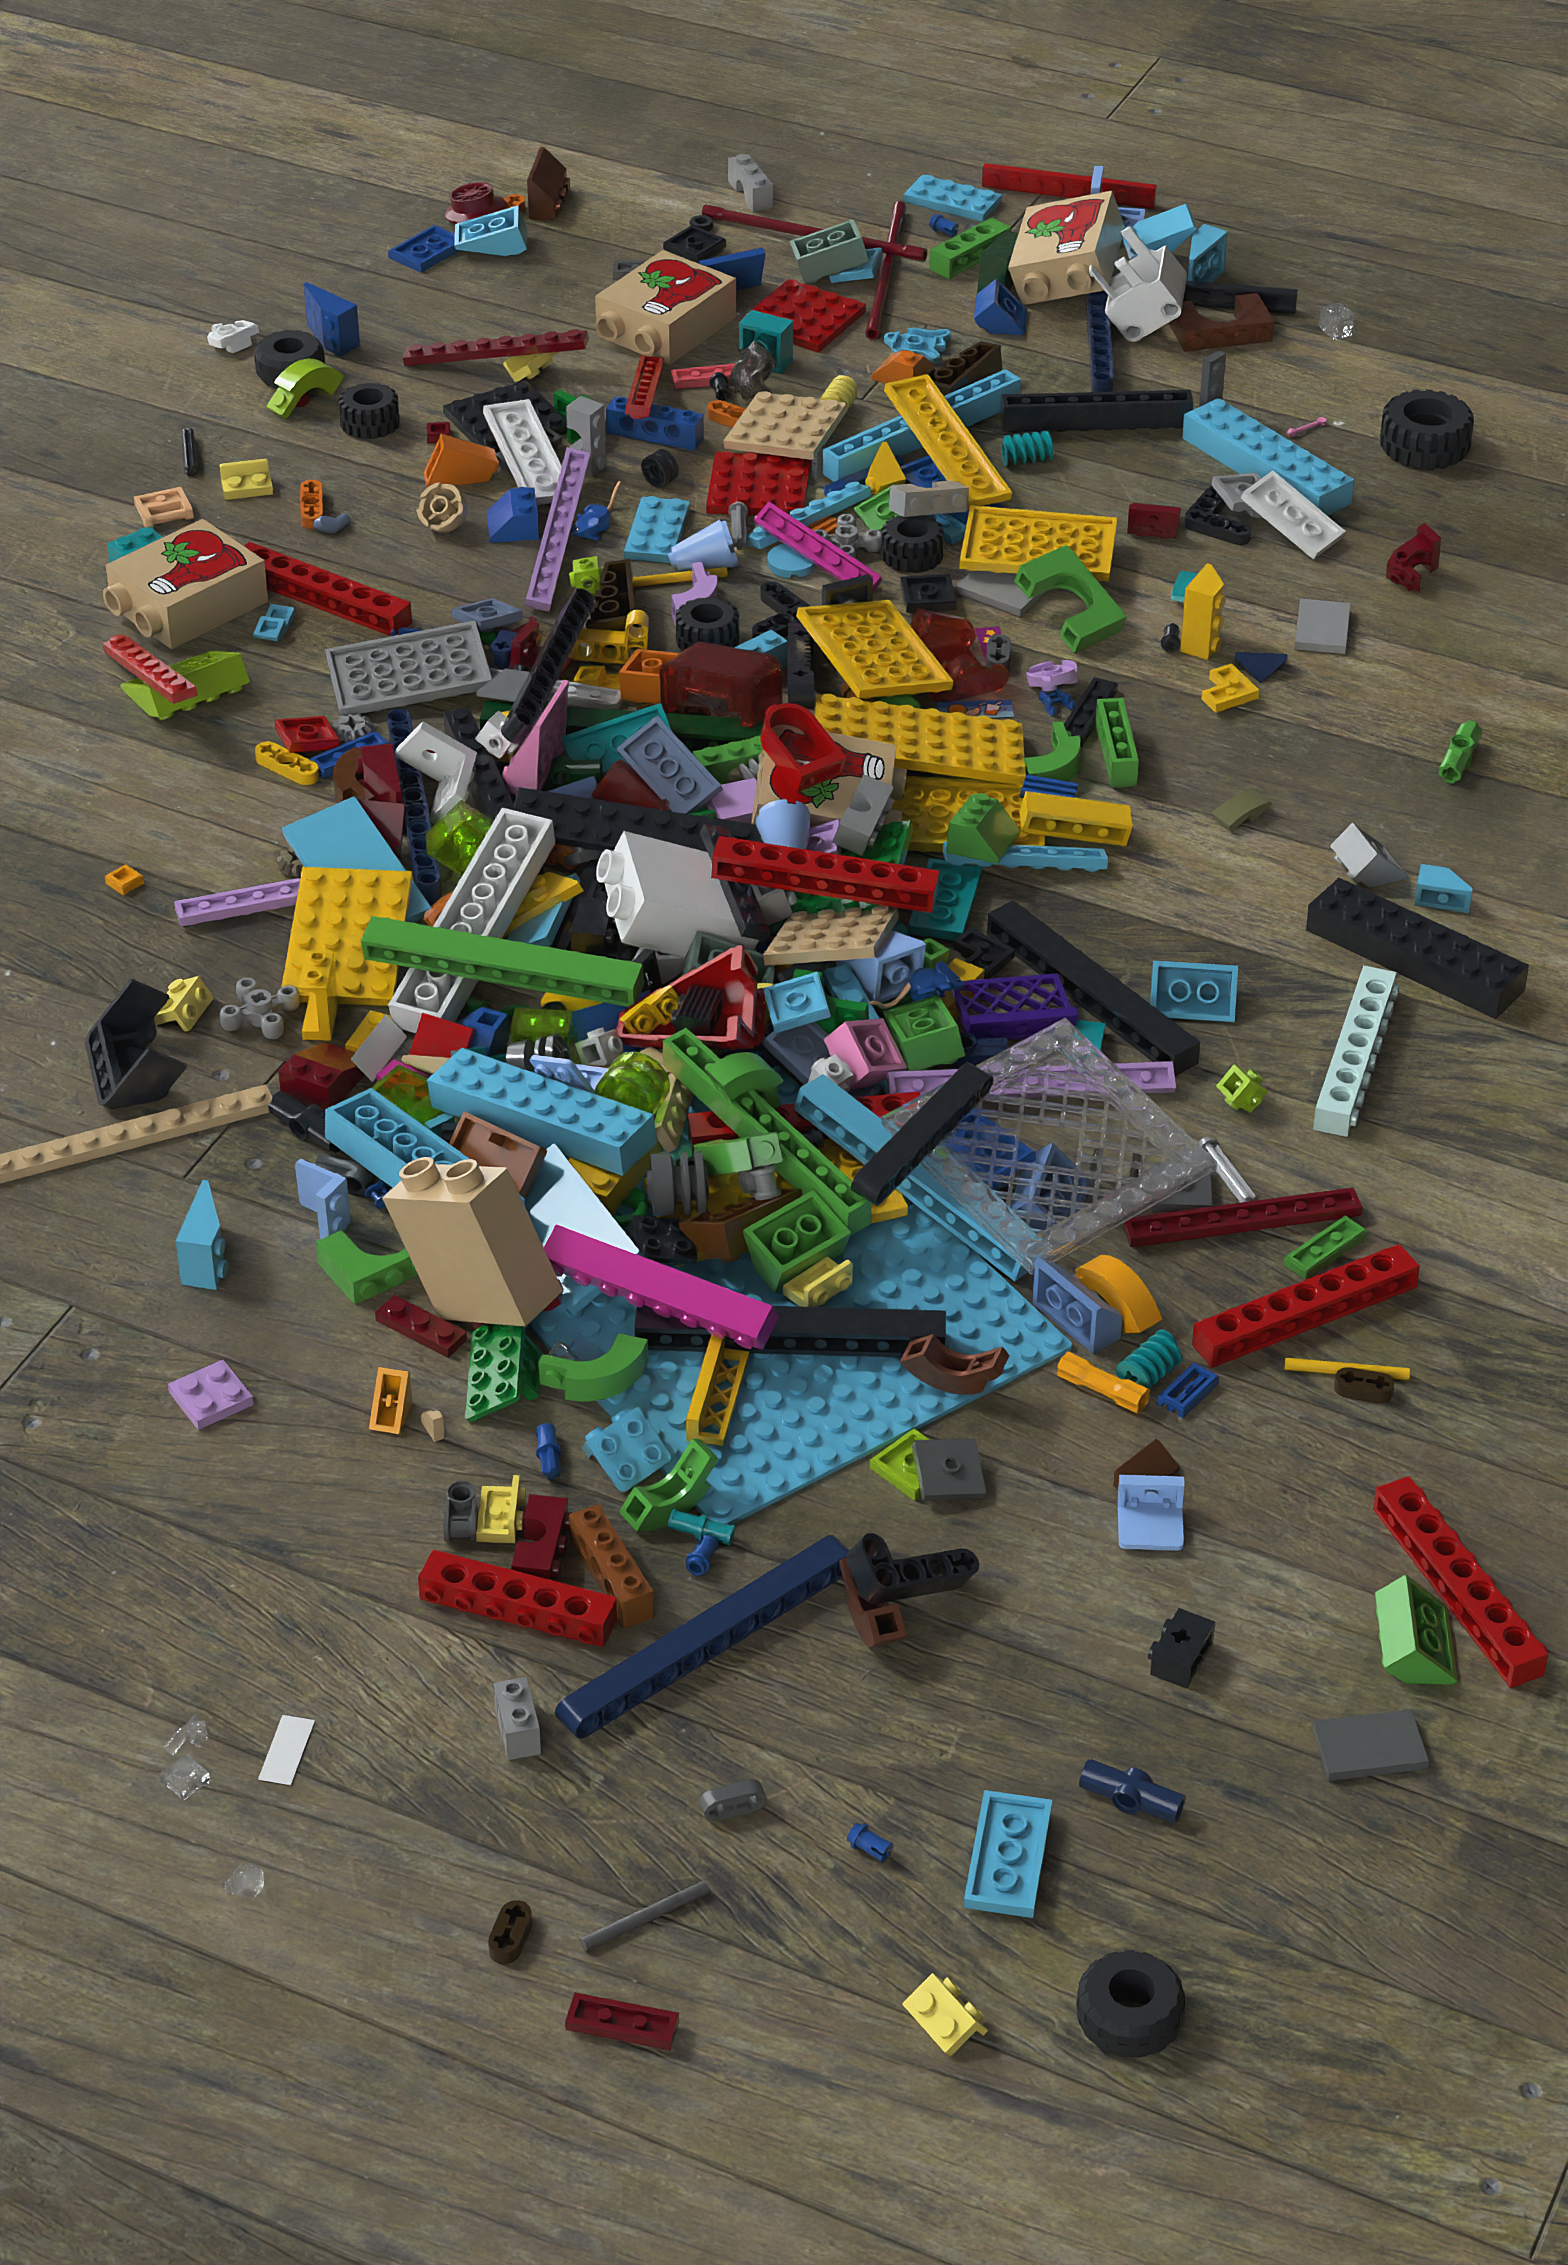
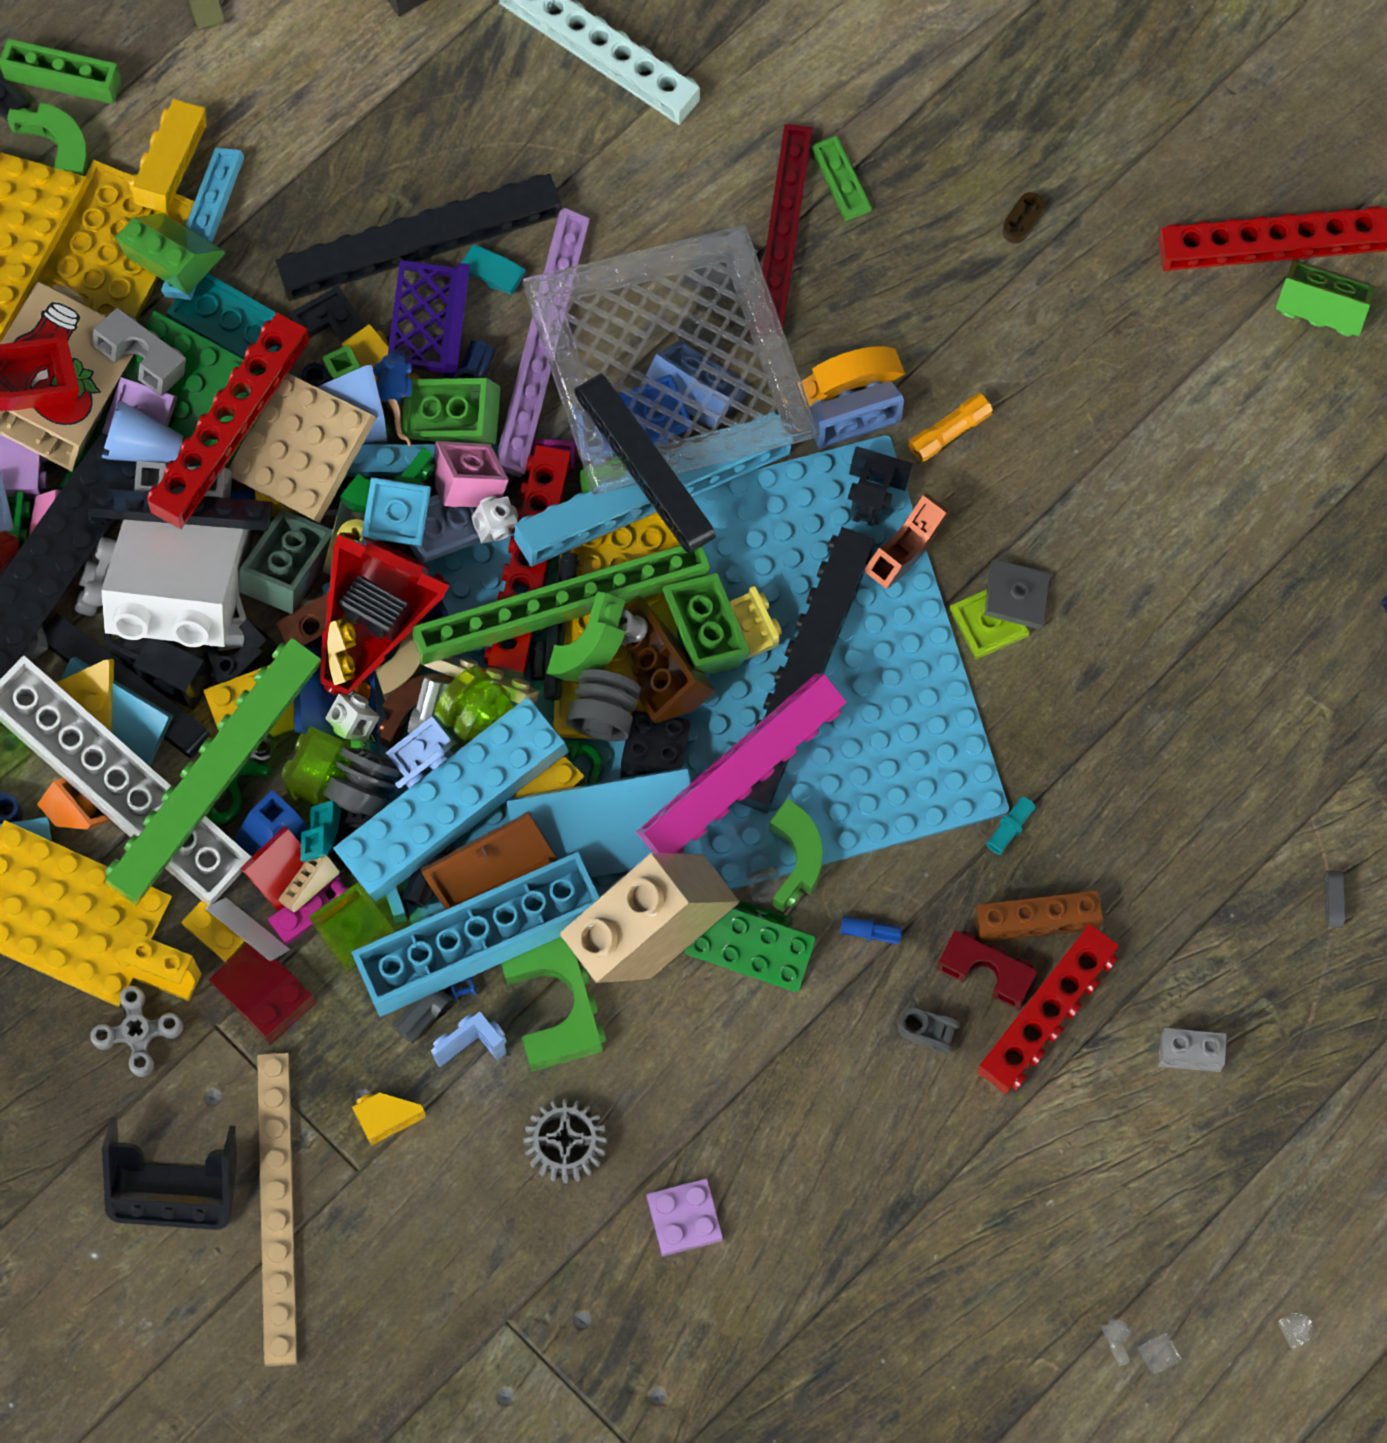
camera: 70 degrees left, 30 degrees up
light yellow bracket [154,976,213,1032] -> none
medium azure slope [176,1180,228,1290] -> none
white sticker [258,1715,315,1785] -> none
black piece [268,1091,341,1153] -> none
light orange slope [369,1367,413,1434] -> none
dark red plate [375,1295,467,1358] -> none
tan tile [421,1410,445,1442] -> none
light yellow bracket [476,1475,526,1543] -> none
dark blue beam [555,1535,850,1739] -> none
medium azure bracket [582,1407,671,1493] -> none
bright green arch [619,1438,719,1532] -> none
blue pin [685,1535,718,1576] -> none
yellow fence [686,1334,749,1446] -> none
bright green arch [706,1052,783,1109] -> none
copper arch [839,1558,907,1647] -> none
black beam [846,1533,980,1604] -> none
blue tile [1020,775,1079,798] -> none
reddish brown slope [1113,1439,1180,1489] -> none
teal piece [1116,1329,1182,1389] -> none
light blue bracket [1117,1475,1184,1551] -> none
black brick [1148,1608,1215,1689] -> none
medium azure slope [1150,960,1238,1022] -> none
blue tile [1157,1362,1219,1418] -> none
red brick [1192,1244,1420,1368] -> none
light grey axle [1197,1136,1257,1203] -> none
lime brick [1216,1064,1269,1113] -> none
yellow bar [1284,1358,1410,1380] -> none
none -> yellow slope [352,1093,426,1146]
none -> light grey gear [523,1099,608,1184]
none -> black tile [848,446,913,527]

